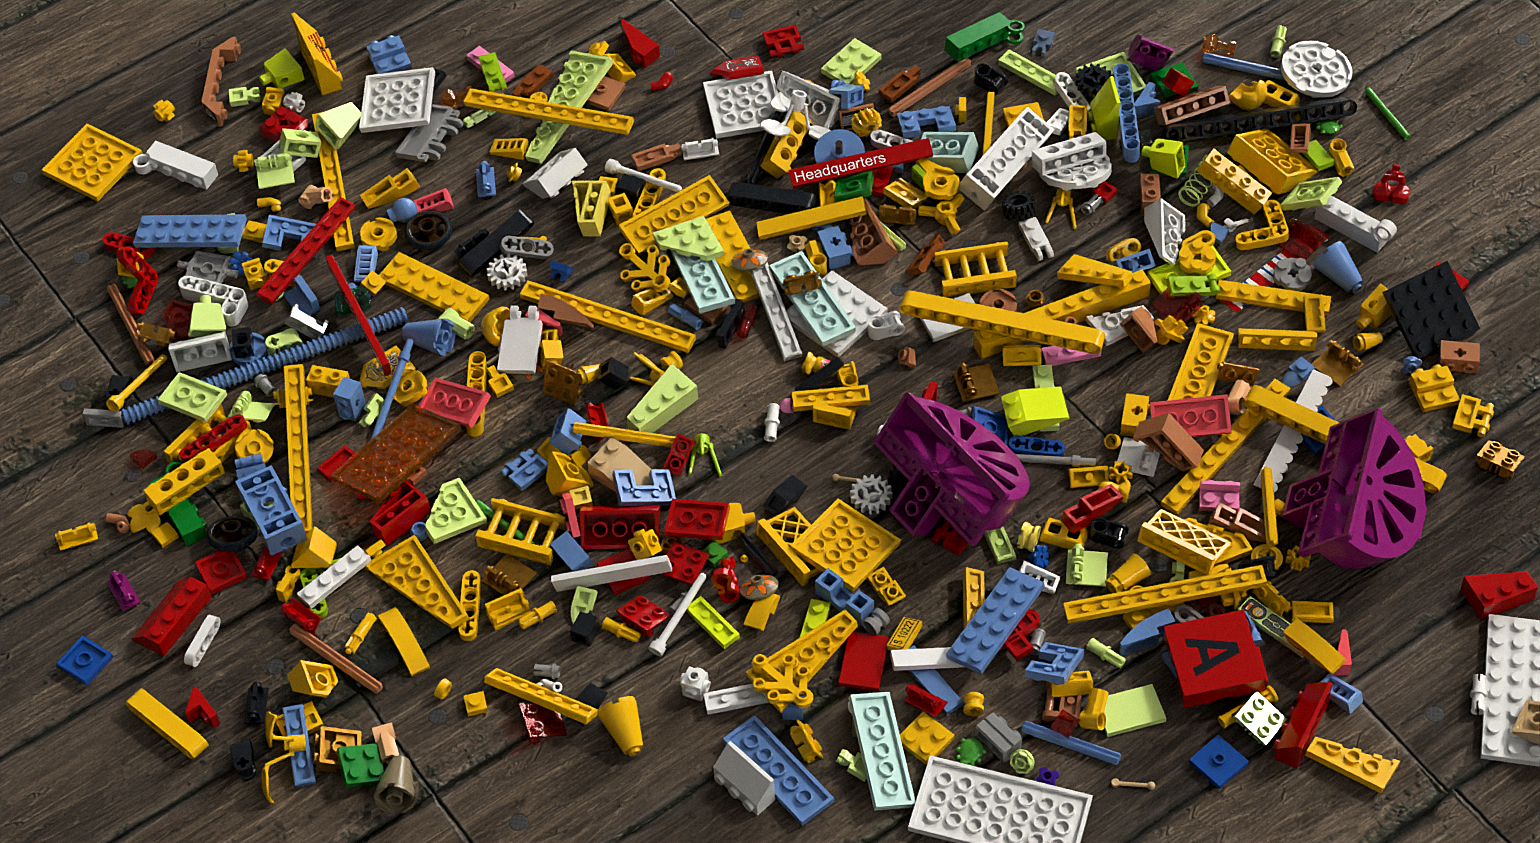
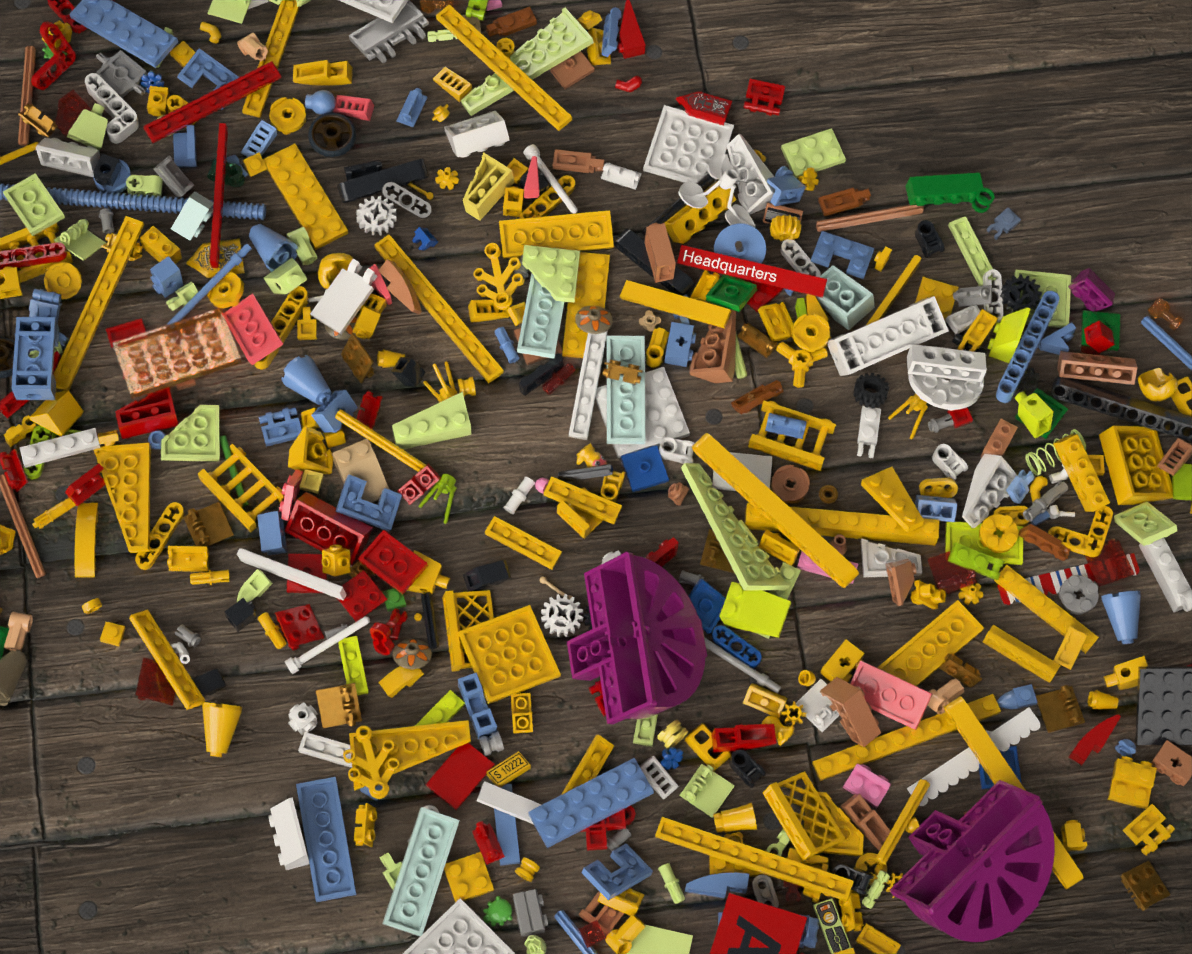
camera: 20 degrees right, 15 degrees up
none -> red bracket [65,463,105,506]
none -> light aqua brick [171,192,214,240]
none -> yellowish green torso [264,258,307,294]
none -> medium blue cone [281,355,331,405]
none -> pearl gold hinge [316,683,362,728]
none -> yellow plant [435,167,459,190]
none -> yellow plate [485,516,562,570]
none -> coral slope [524,156,539,198]
none -> medium blue hinge [601,7,621,57]
none -> blue plate [620,445,669,492]
none -> nougat window [645,223,676,283]
none -> yellowish green wing [681,463,791,591]
none -> medium blue hinge [765,413,806,439]
none -> yellowish green axle [862,870,890,909]
none -> white piece [932,444,968,480]
none -> light grey hinge [953,285,992,307]
none -> light blue plate [1006,470,1035,504]
none -> dark orange hinge [1018,524,1071,561]
none -> light grey pin [1023,481,1068,522]
none -> red slope [1069,714,1121,765]

